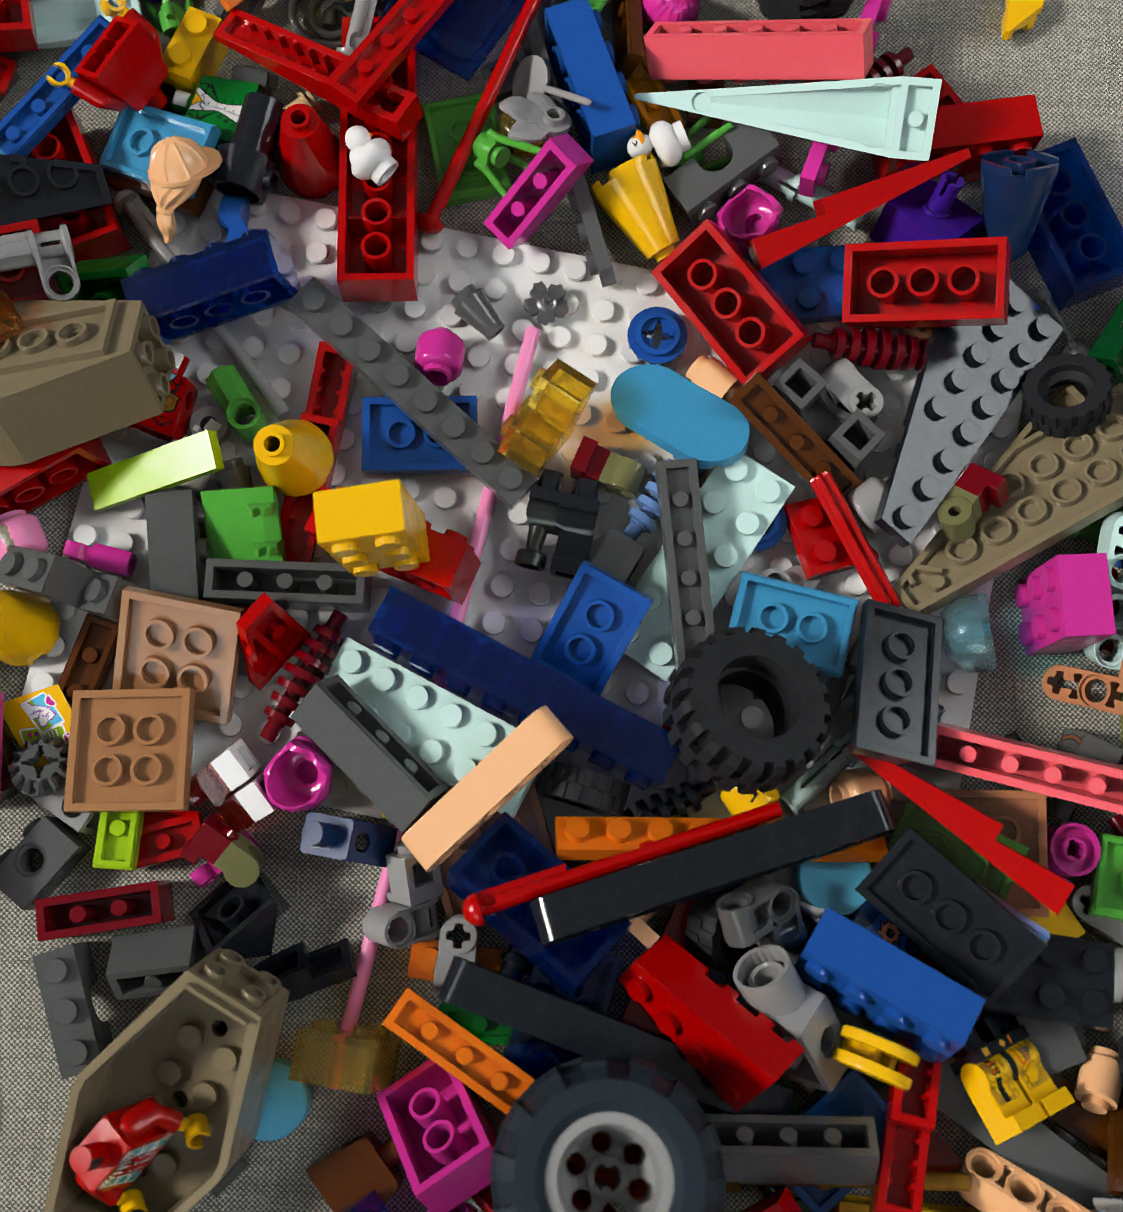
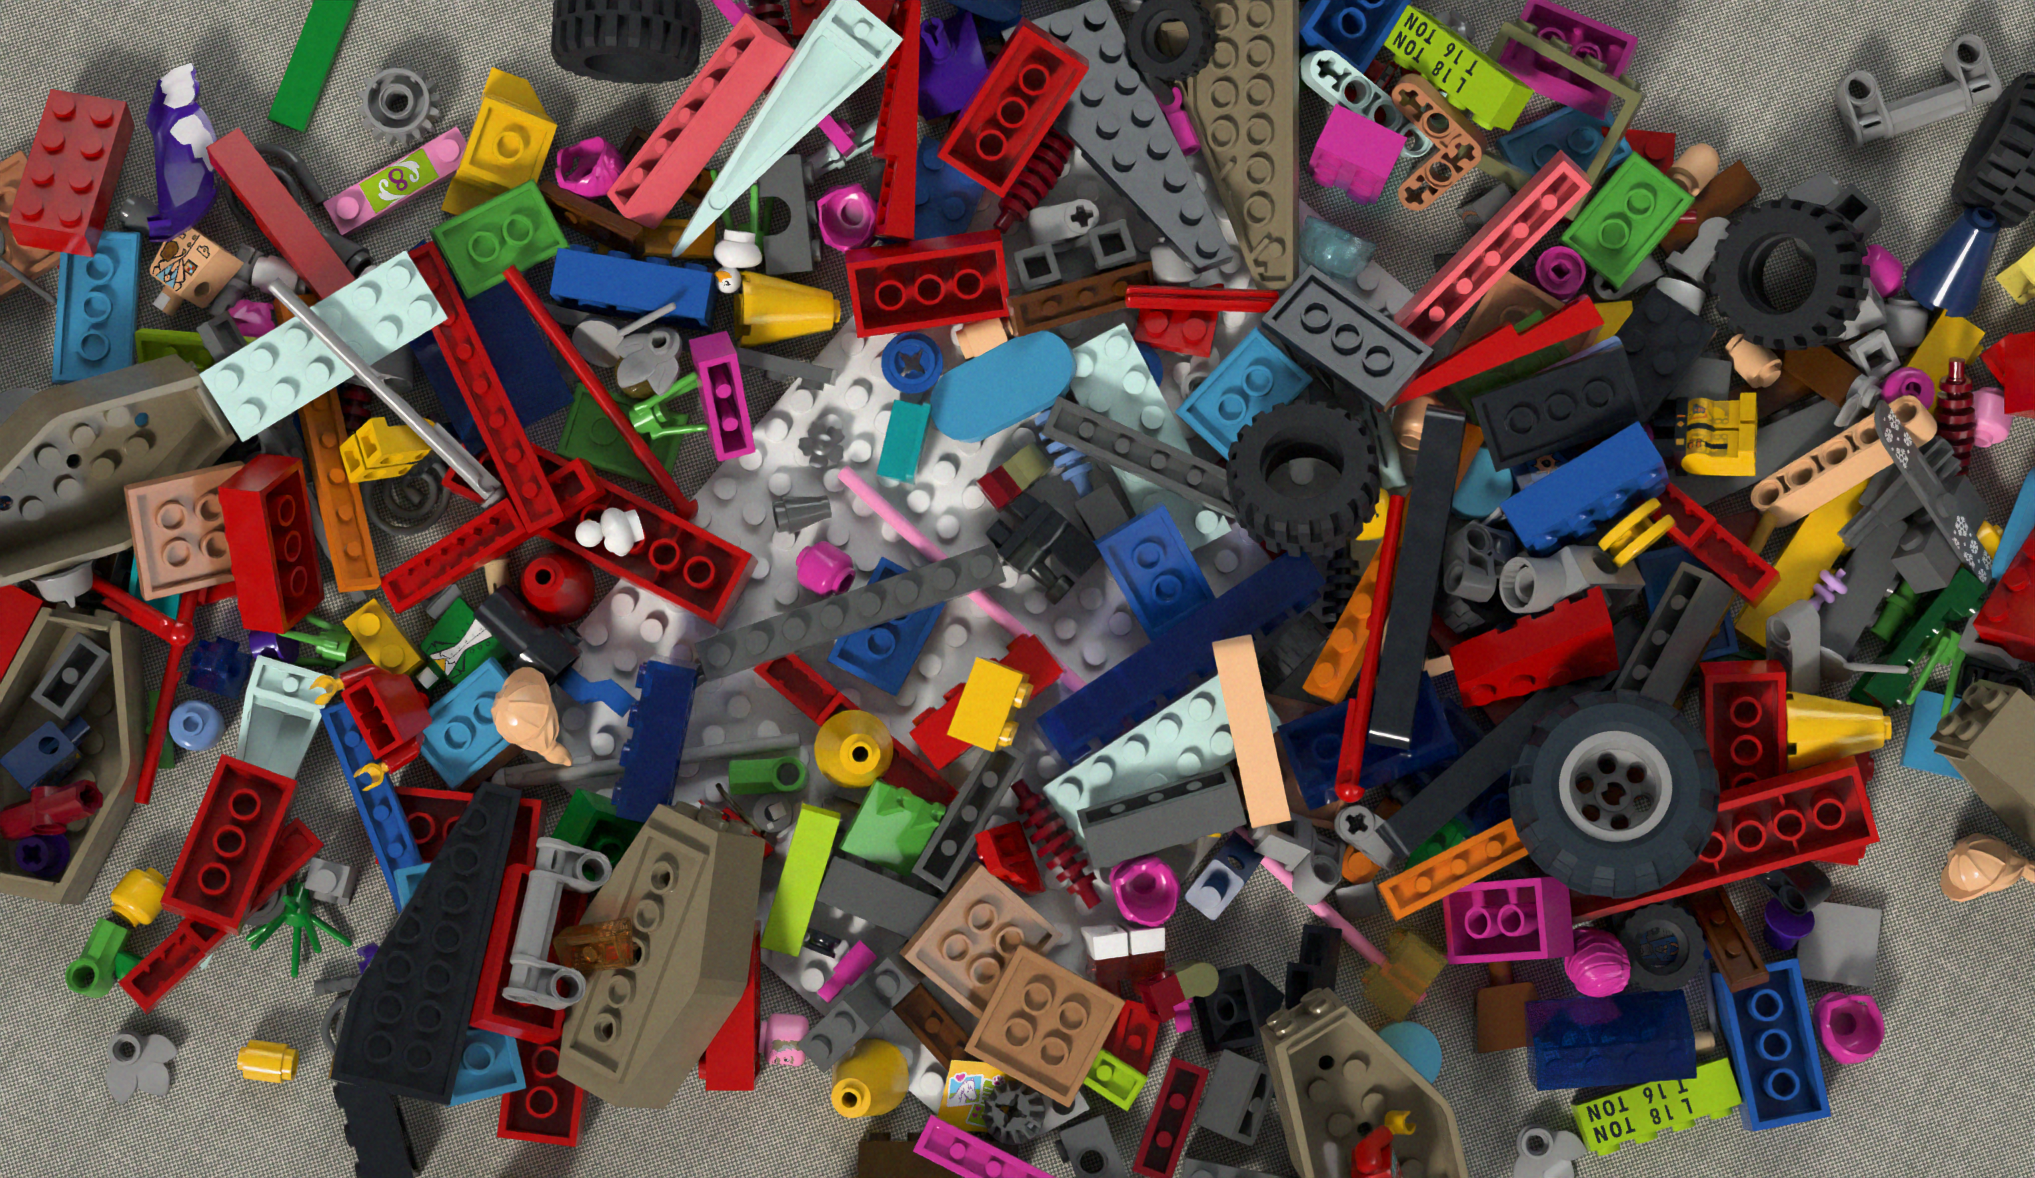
camera: 60 degrees left, 5 degrees up
clear yellow brick [498,359,597,476] -> none
leg [937,463,1009,542] -> none
none -> olive piece [716,783,767,838]
none -> black bush [802,928,842,958]
none -> teal panel [876,399,932,485]
none -> dark pink bar [1154,87,1201,157]
none -> dark grey piece [1335,881,1382,920]

